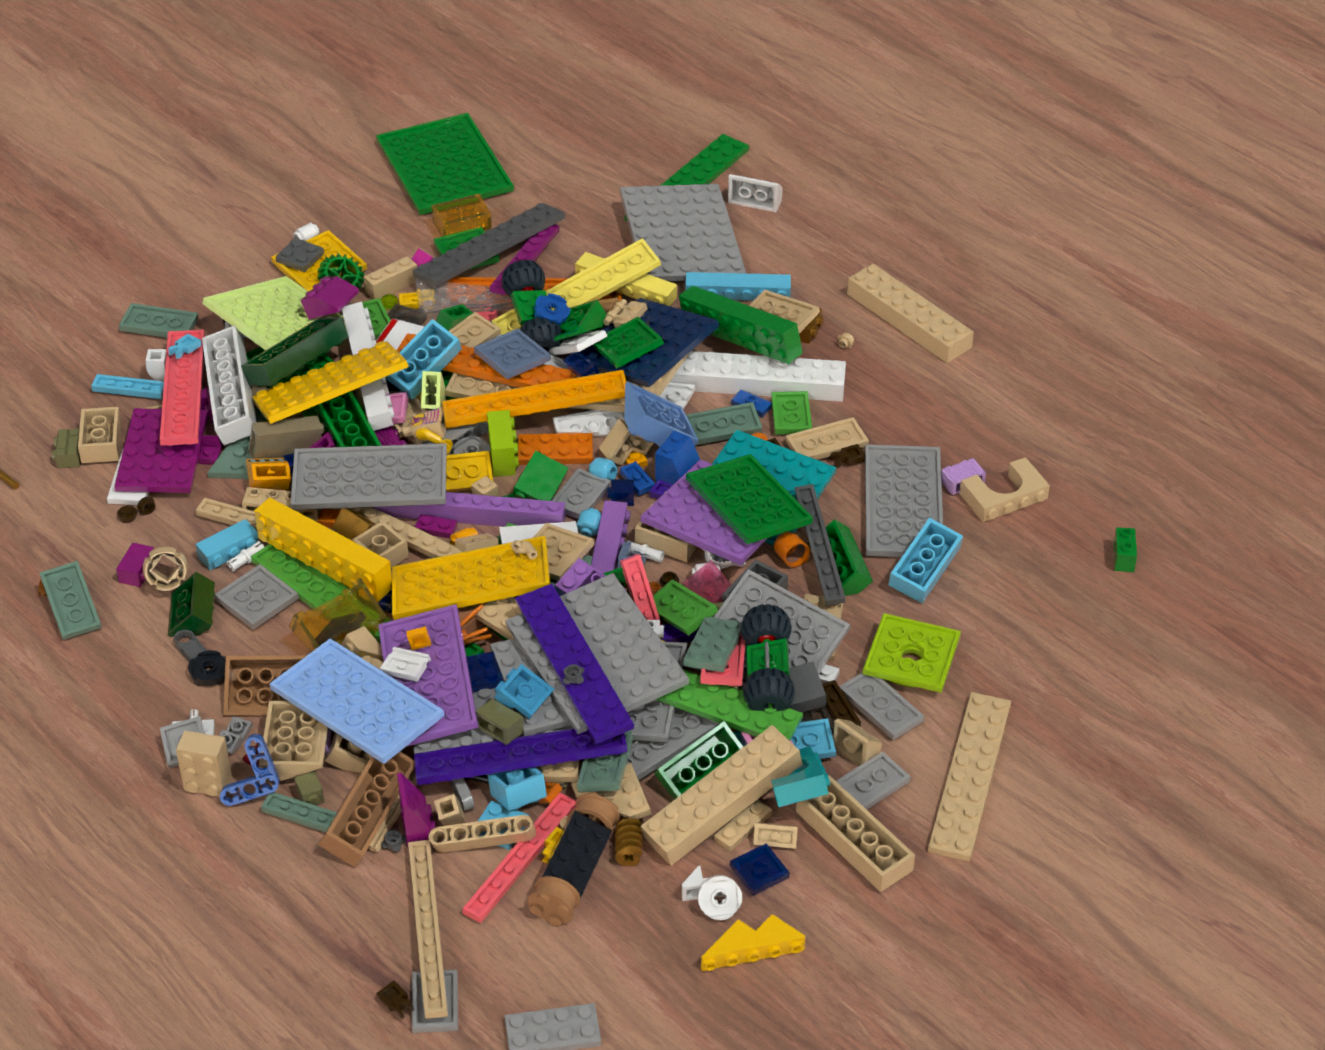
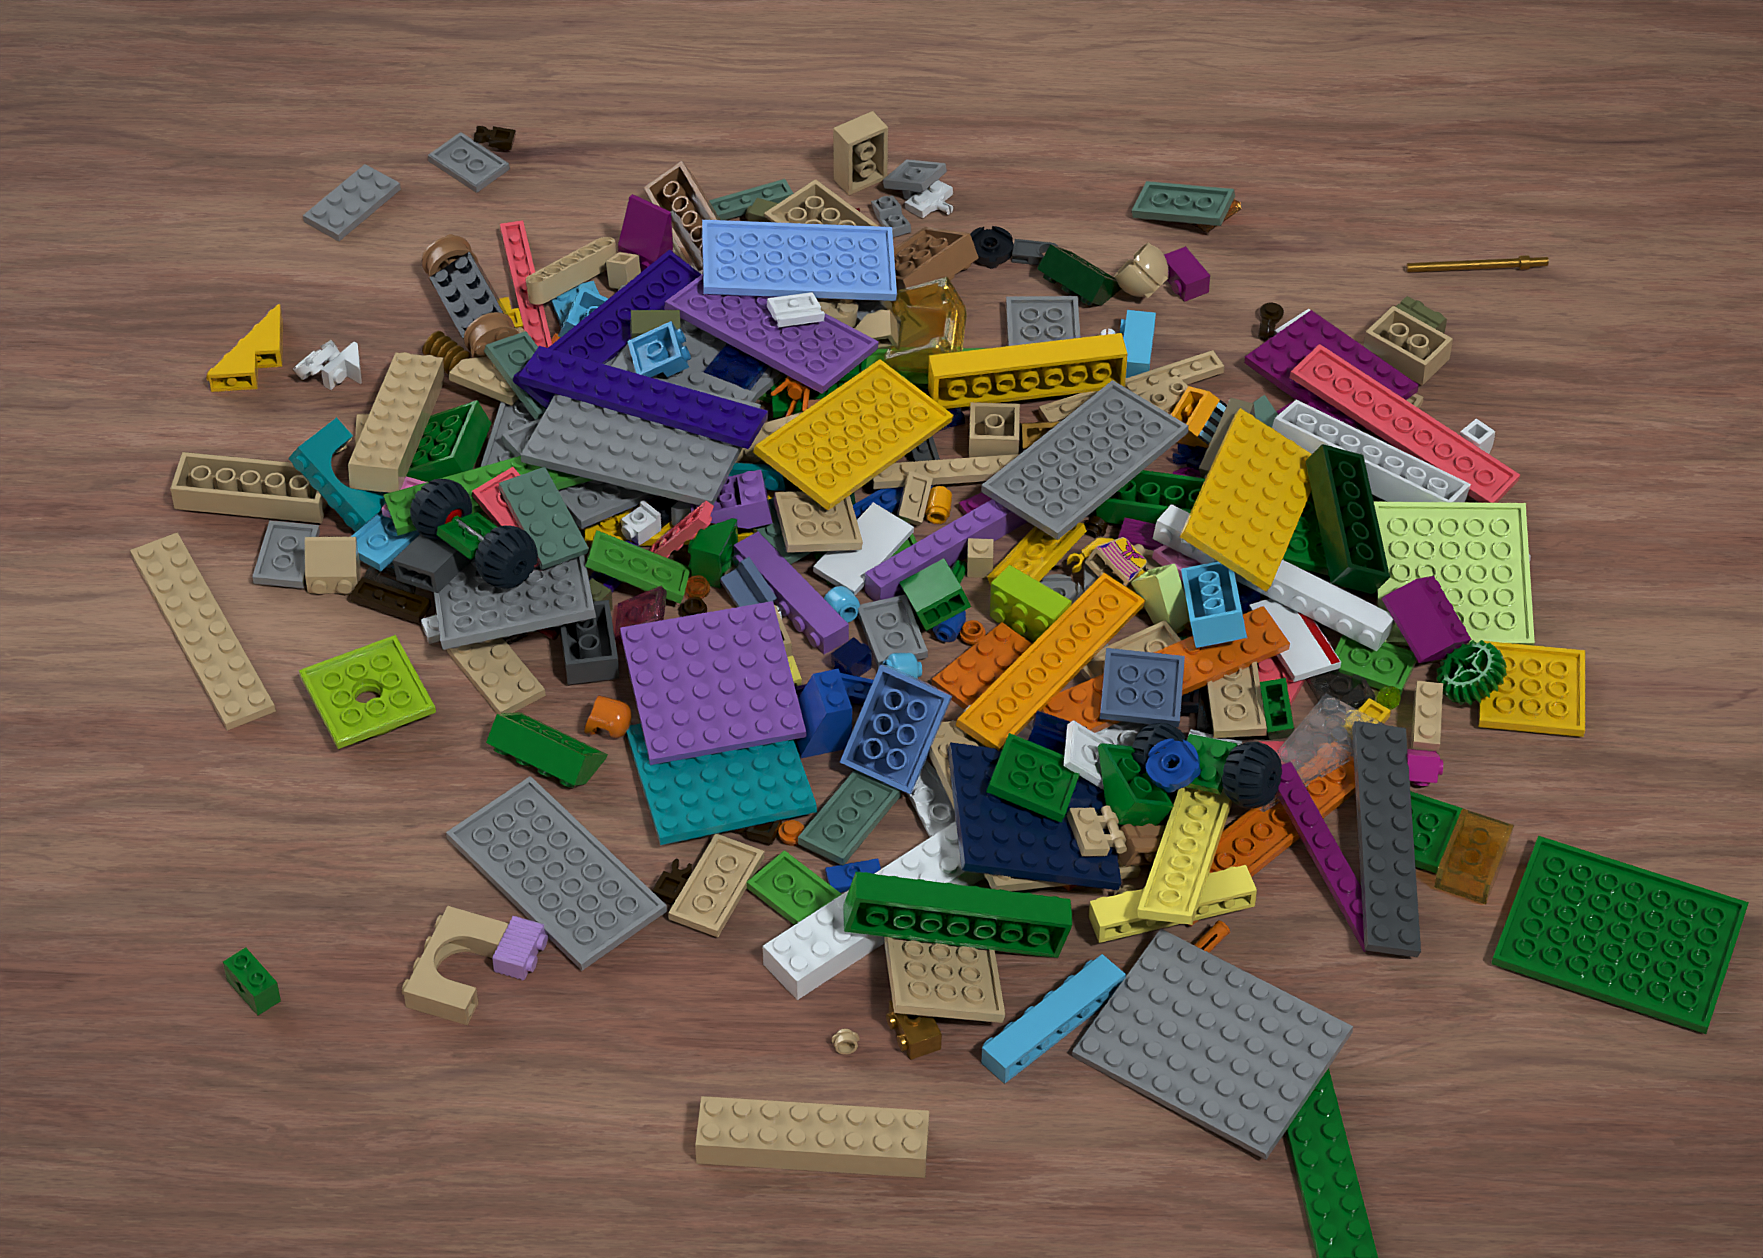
camera: 135 degrees right, 5 degrees up
medium azure plate [91,374,164,399] -> none
sand green plate [119,303,199,338] -> none
medium azure plate [168,334,201,359] -> none
blue beam [220,734,280,806] -> none
dark grey plate [276,238,324,272] -> none
white brick [293,223,319,241] -> none
clear smoke plate [313,612,366,647] -> none
light orange plate [406,626,432,650] -> none
tan plate [408,840,448,1019] -> none
tan arm [511,540,538,559] -> none
dark grey plate [563,664,584,685] -> none
green plate [686,454,813,544] -> none
white slope [728,174,782,212] -> none
clear blue plate [730,843,790,896] -> none
dark grey plate [794,484,846,606] -> none
light grey plate [839,672,924,740] -> none
medium azure brick [888,518,963,604] -> none

